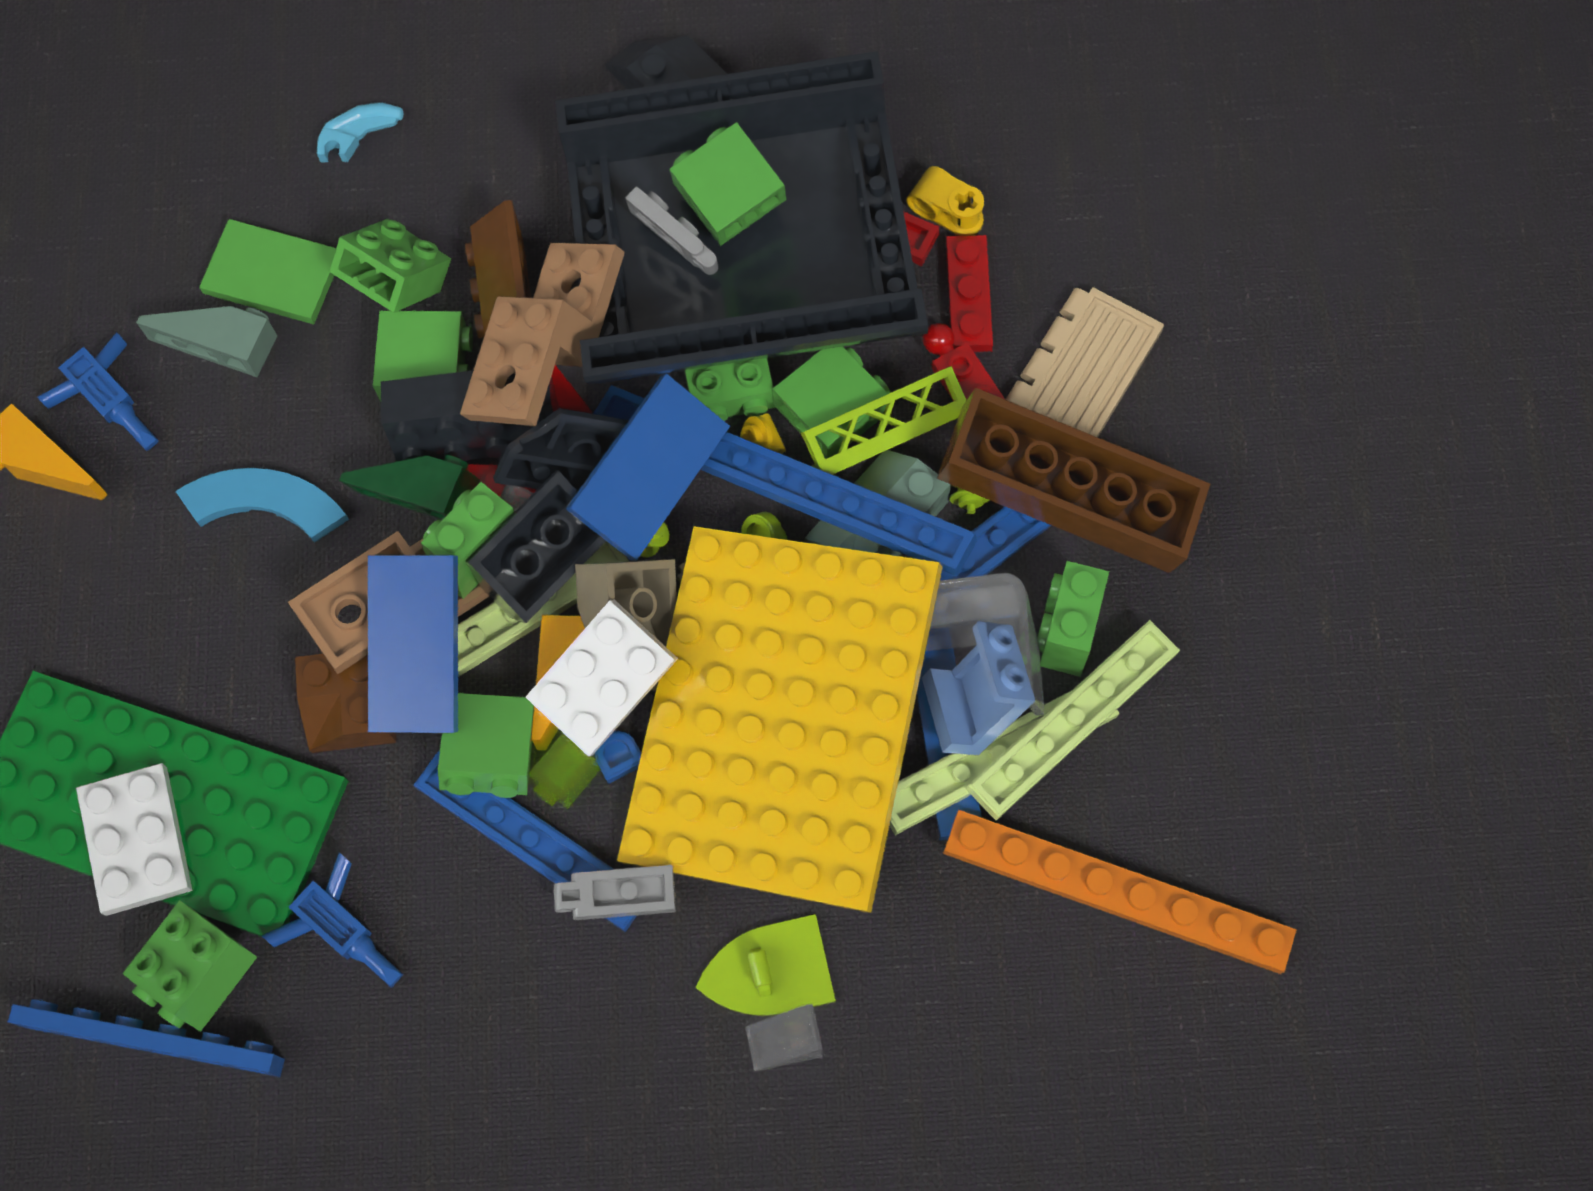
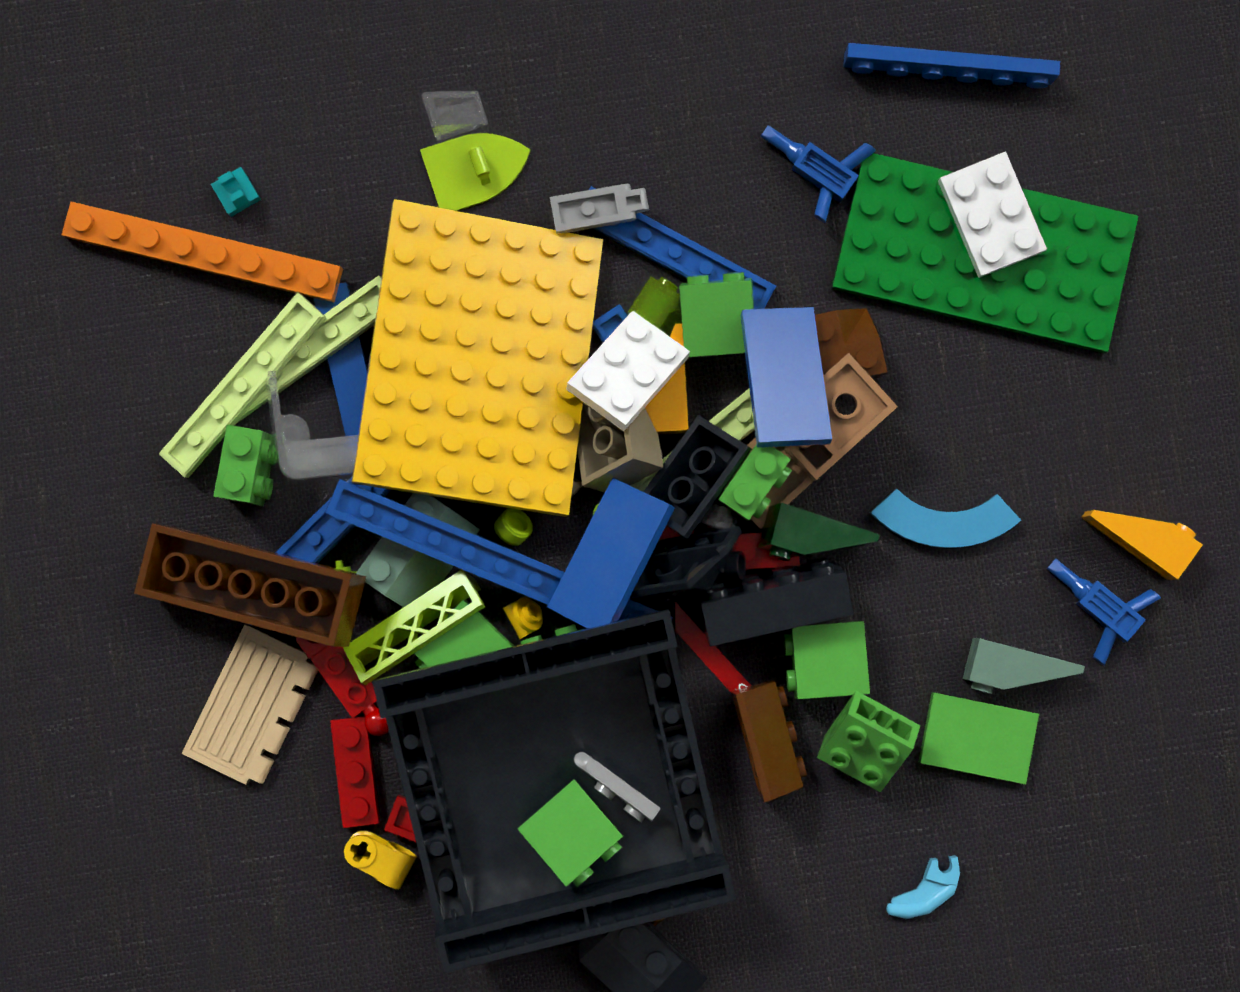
camera: 170 degrees right, 15 degrees up
bright green brick [123,900,257,1032] -> none
medium nougat bracket [460,243,625,426] -> none
medium blue panel [922,621,1036,755] -> none
none -> teal tile [211,167,261,217]

